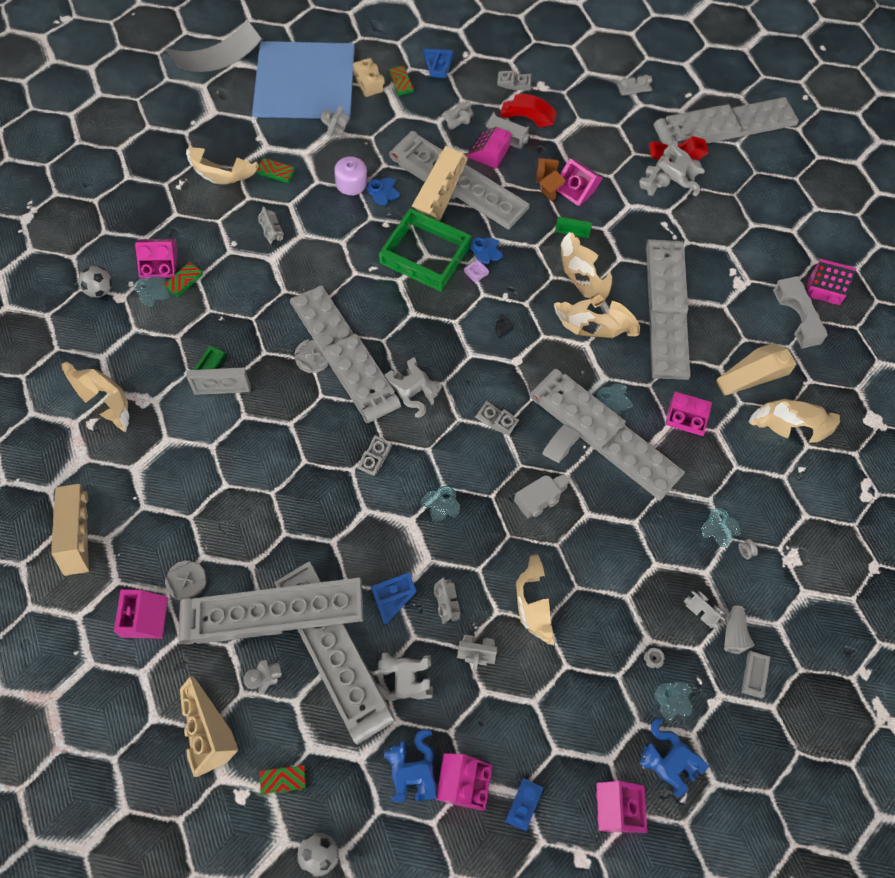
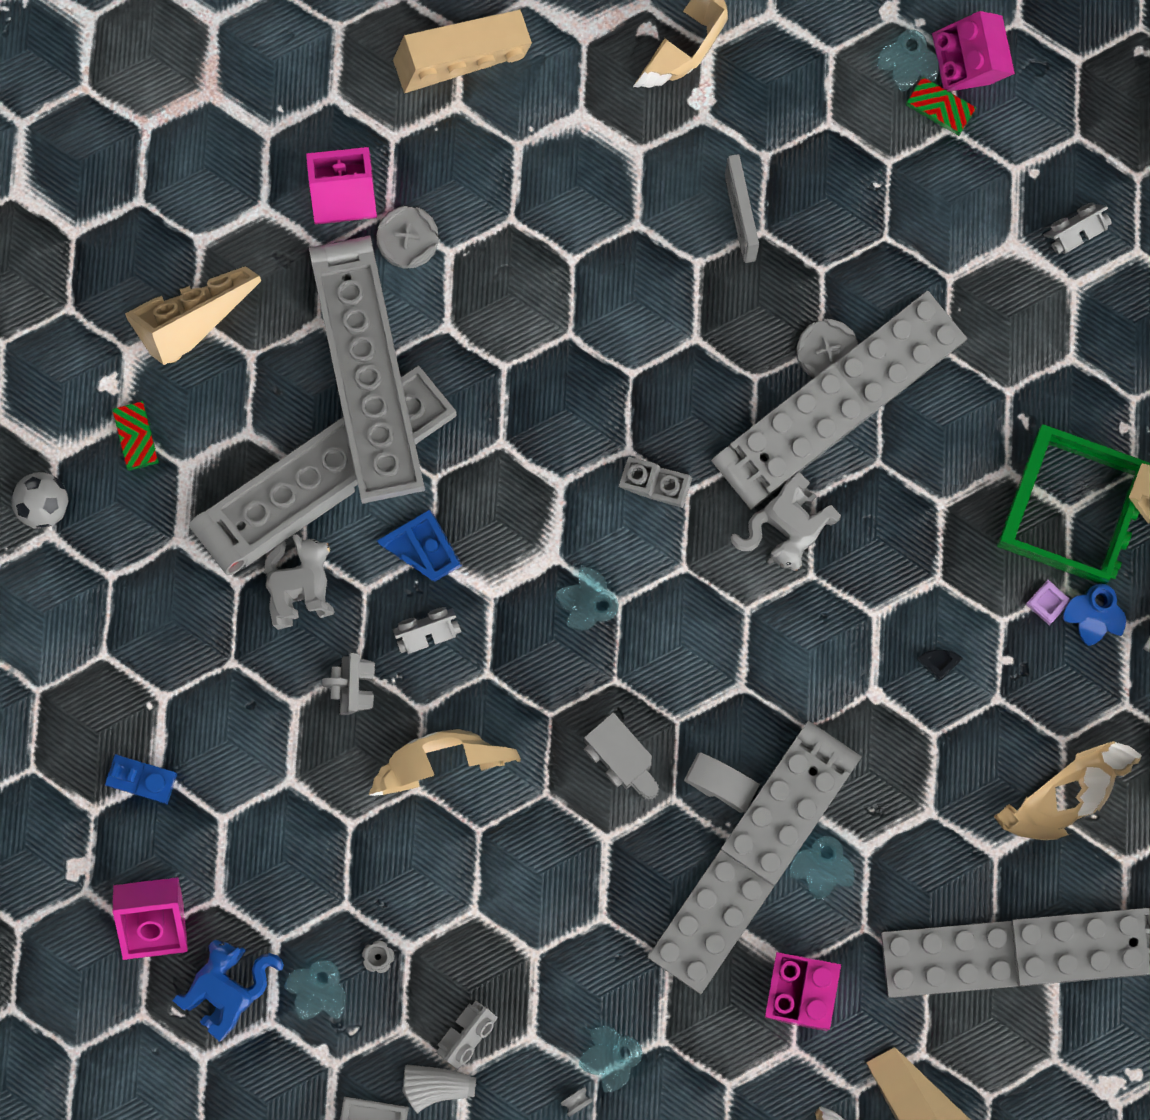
camera: 85 degrees right, 15 degrees up
green tile [193,346,227,370] -> none
light grey hips [244,660,282,694] -> none
blue animal [384,729,436,802] -> none
dark pink slope [436,754,492,811] -> none
light grey slope [475,401,519,435] -> none
tan animal [554,299,640,338] -> none

